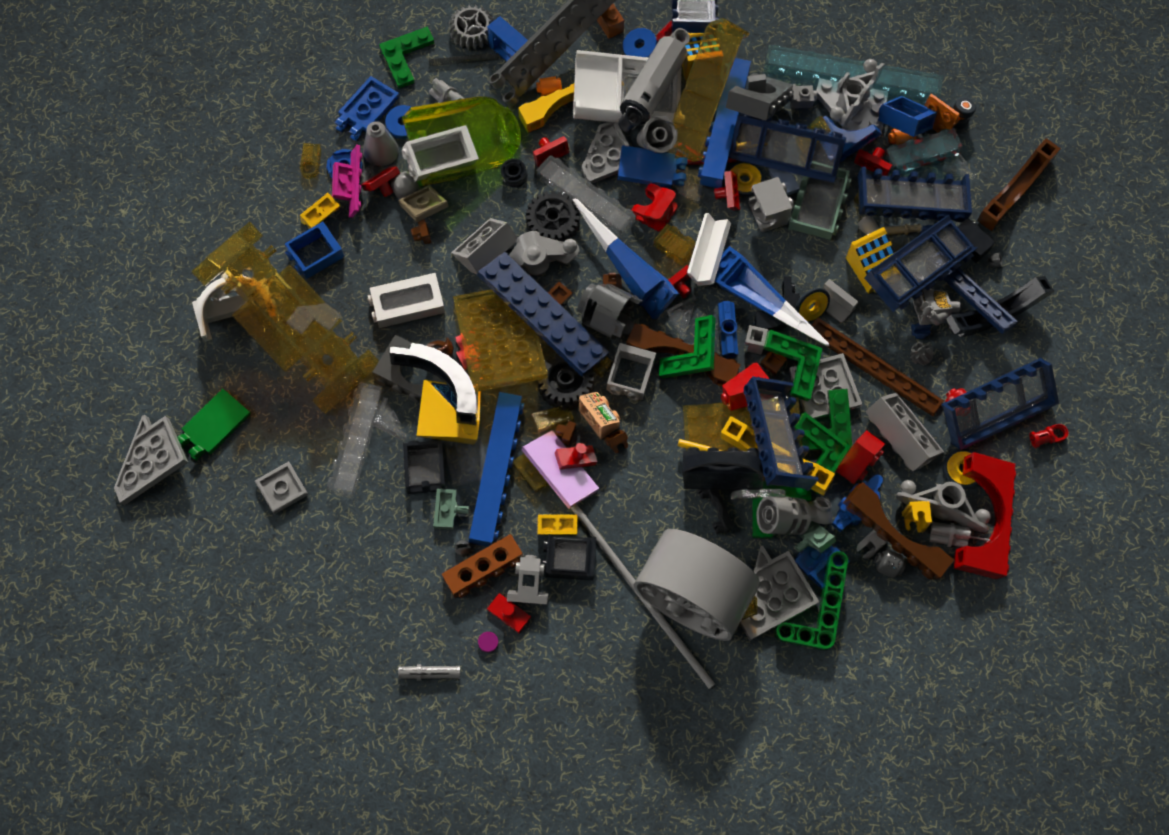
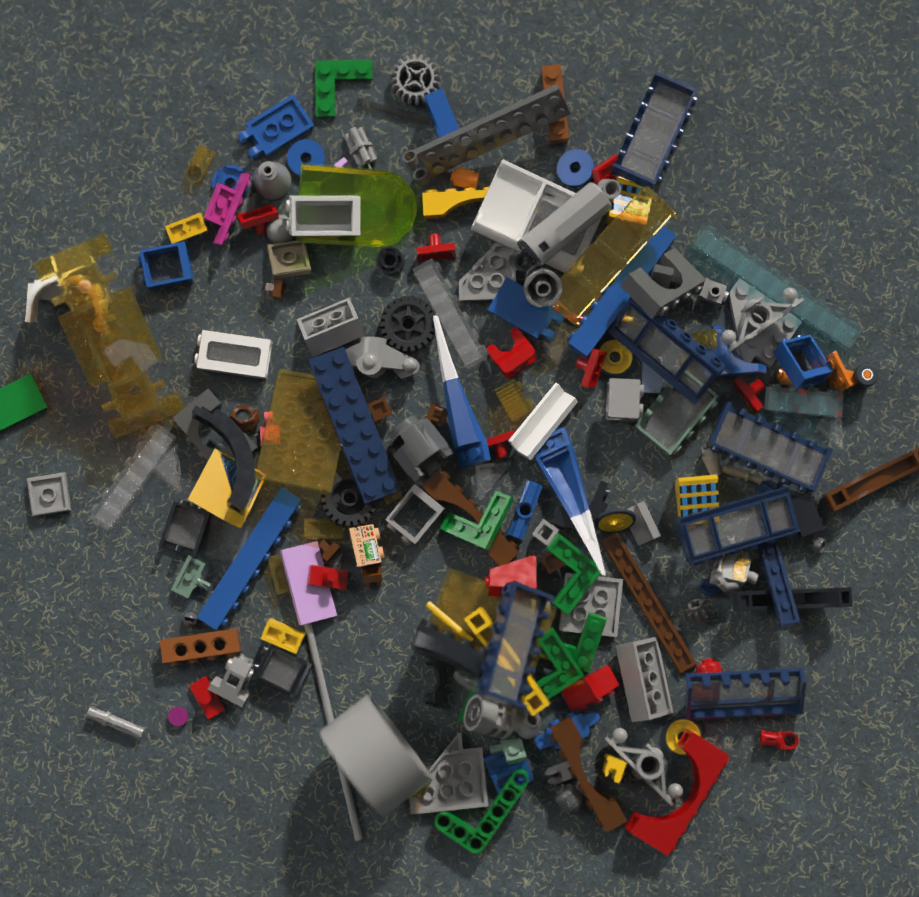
camera: 25 degrees right, 15 degrees up
light grey piece [929,521,990,547] -> none

